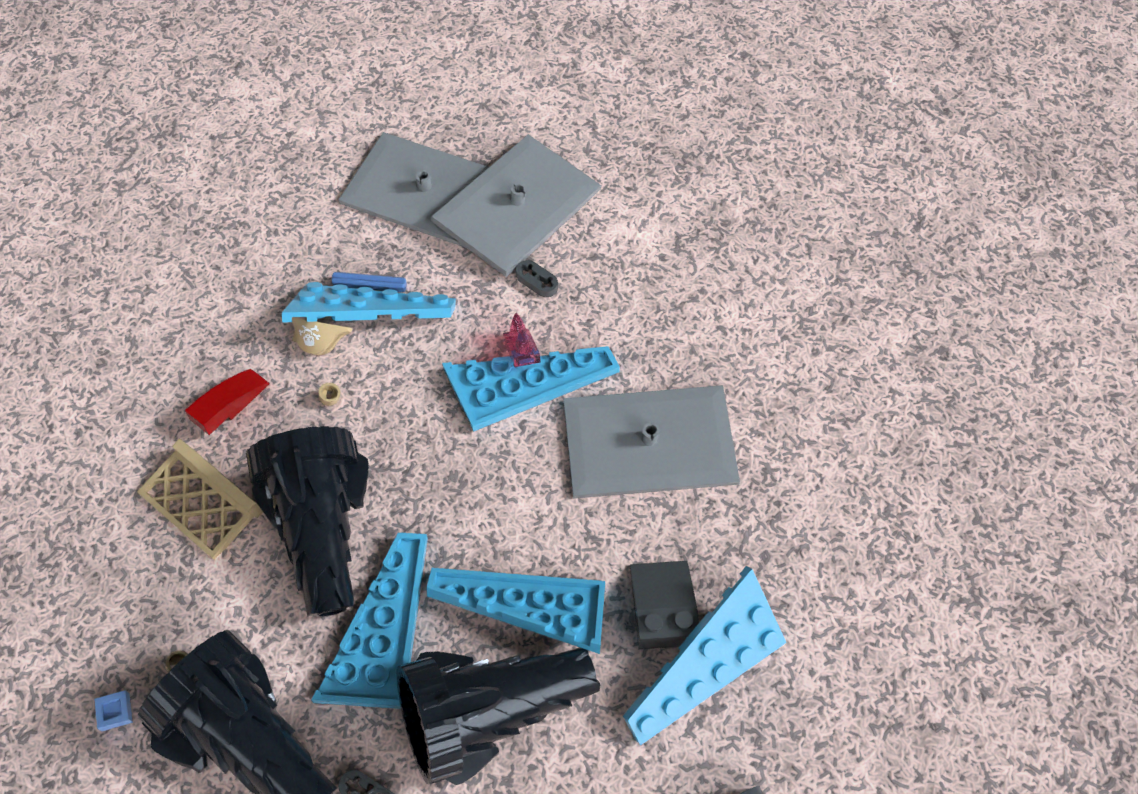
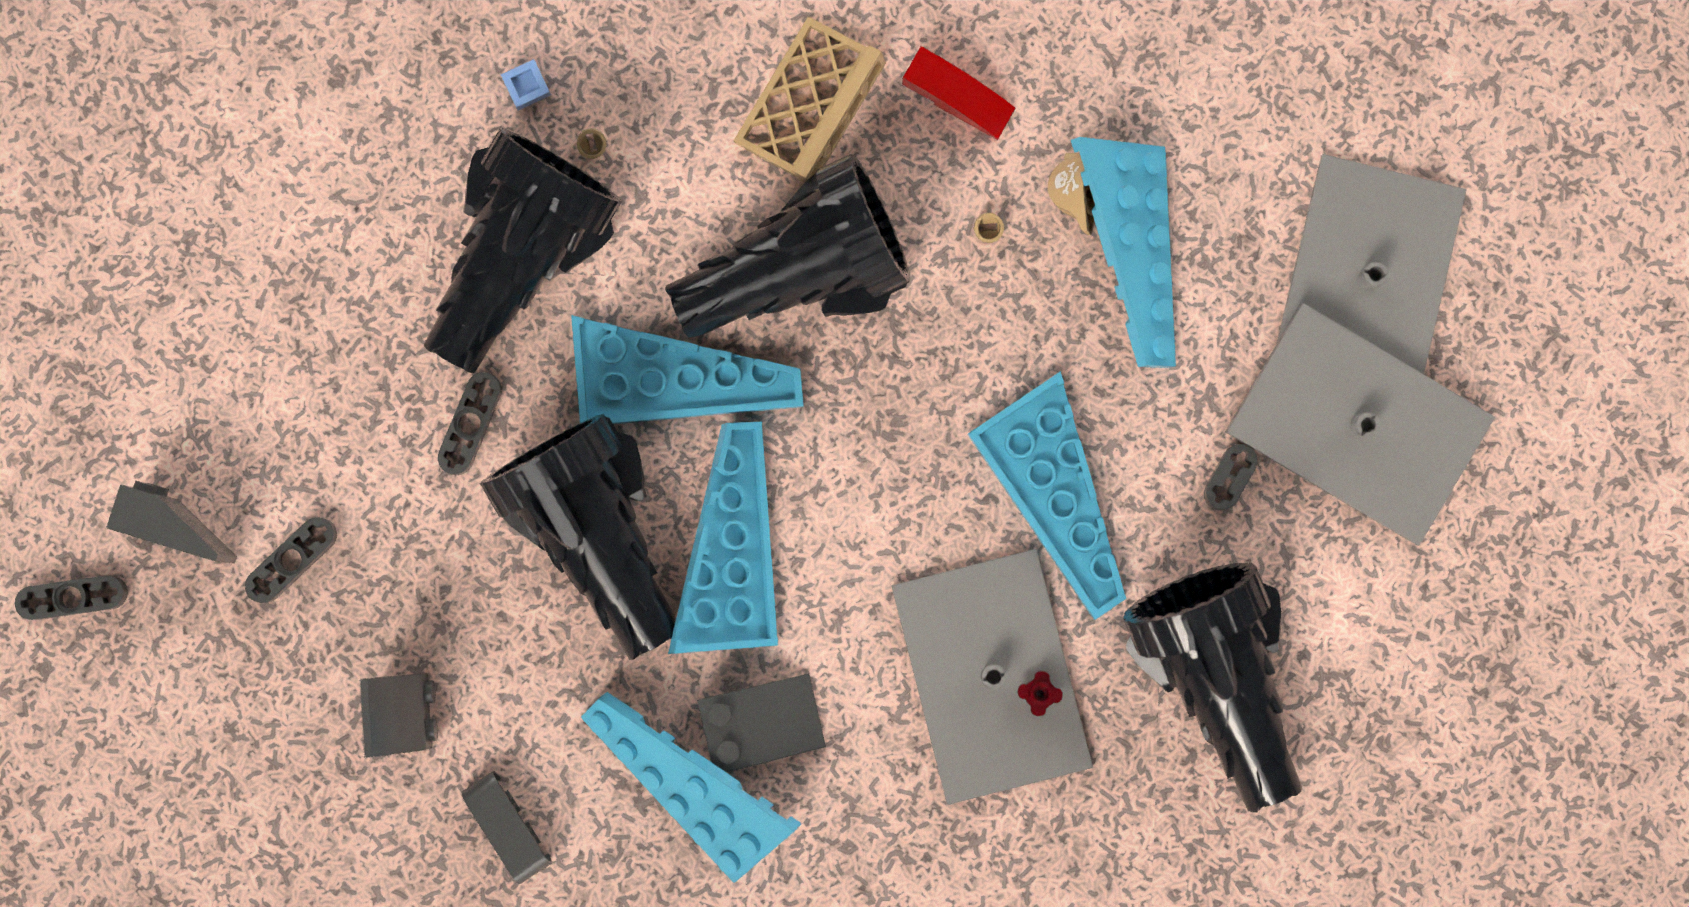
camera: 80 degrees right, 25 degrees up
medium blue axle [332,272,407,292] -> none
clear pink tile [503,313,541,367] -> none
none -> dark red plate [1017,671,1063,716]
none -> black cone [1123,563,1302,812]

